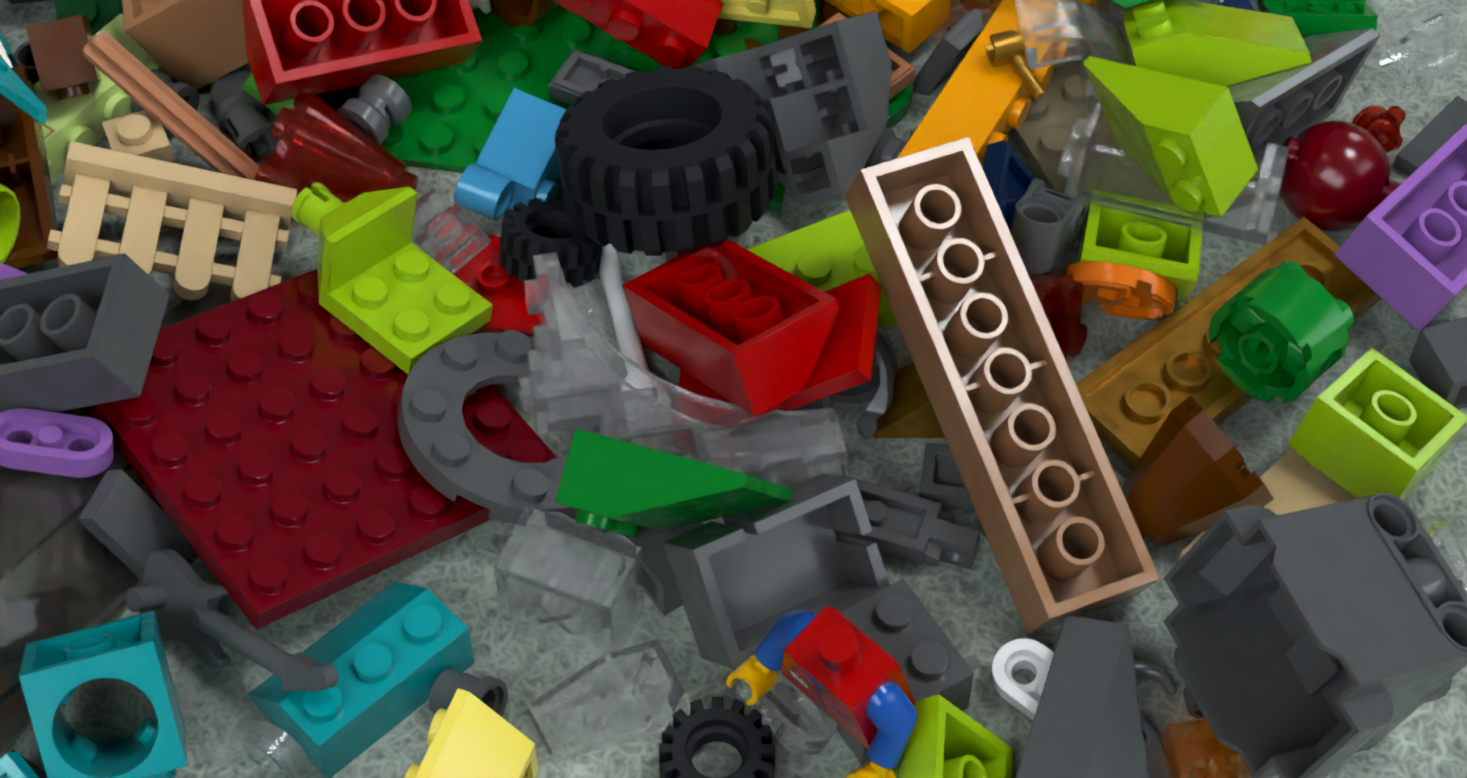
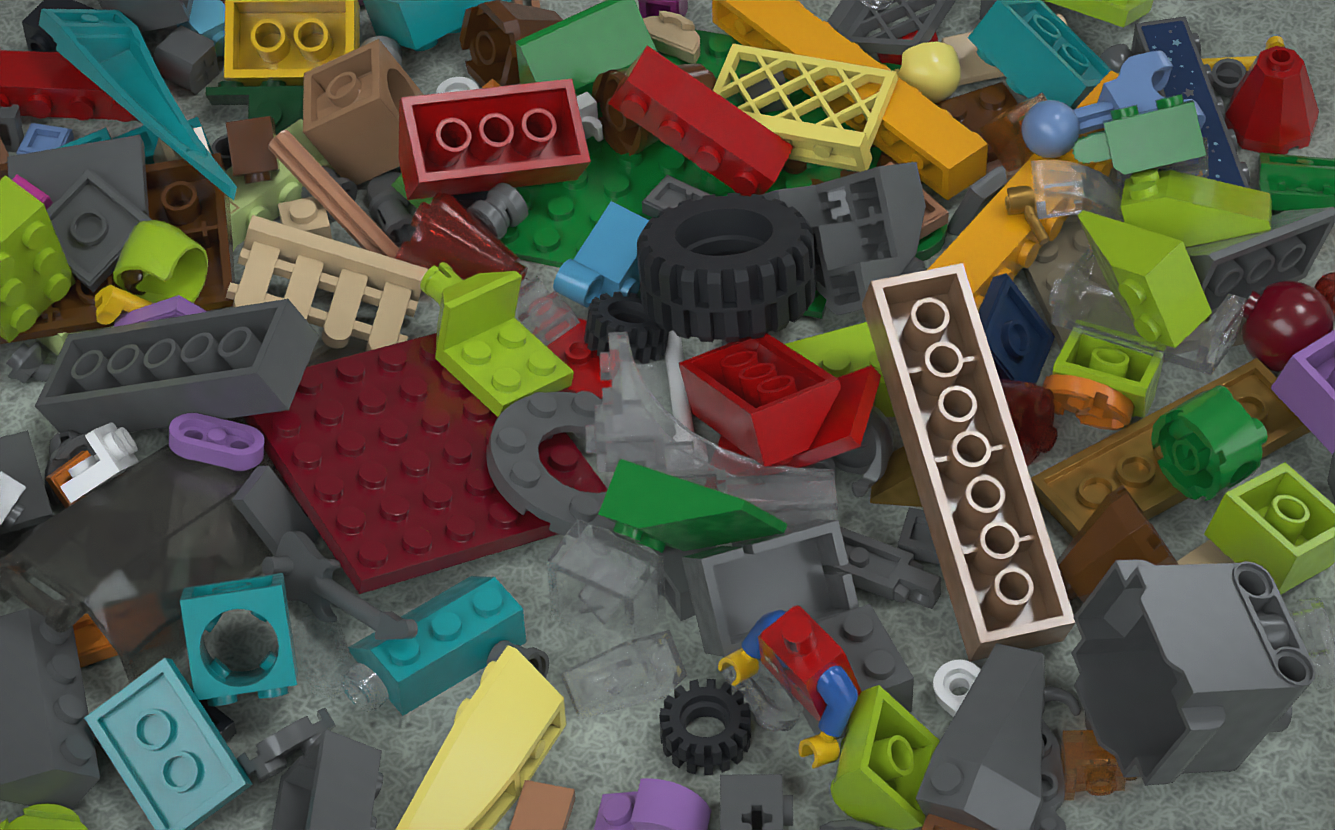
camera: 10 degrees right, 5 degrees down
dark grey piece [1010,178,1090,274] -> none

